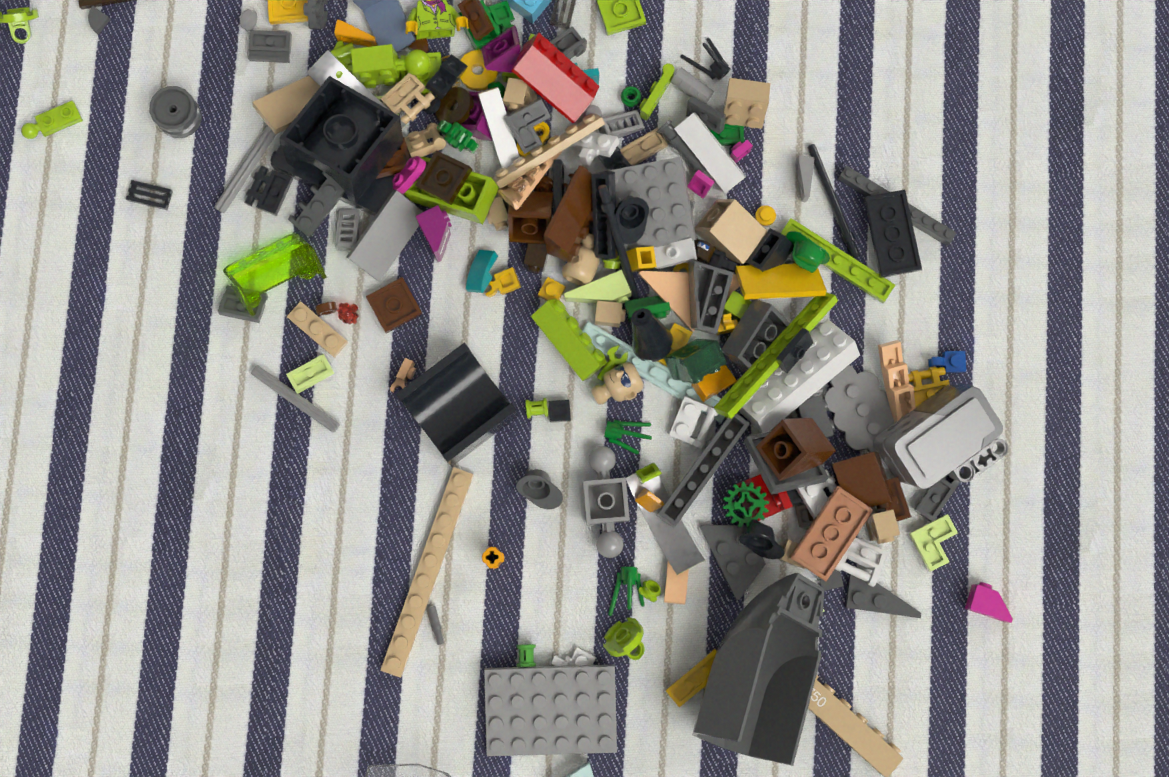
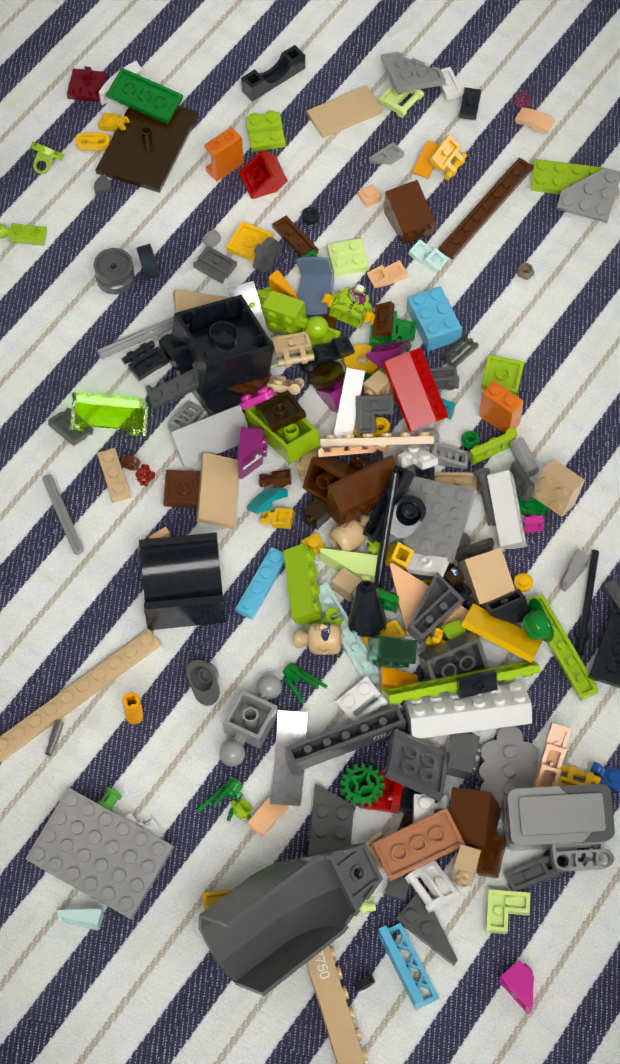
camera: 35 degrees right, 20 degrees down
black tile [126,180,173,210] -> none
yellowish green plate [286,354,335,394] -> none
green gear [437,120,479,154] -> none
lime bush [525,398,548,419] -> none
black plate [548,400,571,423] -> none
lime tile [603,617,645,660] -> none
light orange slope [635,488,664,512] -> none
lime slope [636,463,662,484] -> none
black plant [680,38,731,80] -> none
dark pink plate [687,170,715,199] -> none
black piece [739,519,785,559] -> none
reddish brown slope [756,418,836,481] -> none
none -> black wheel [136,244,160,280]
none -> tan tile [196,452,239,529]
none -> medium azure plate [235,547,285,620]
none -> reddish brown plate [259,469,292,487]
none -> black tile [354,974,376,992]
none -> medium azure fence [378,923,439,1010]
none -> clear smoke tile [455,538,495,562]
none -> orange brick [479,380,523,434]

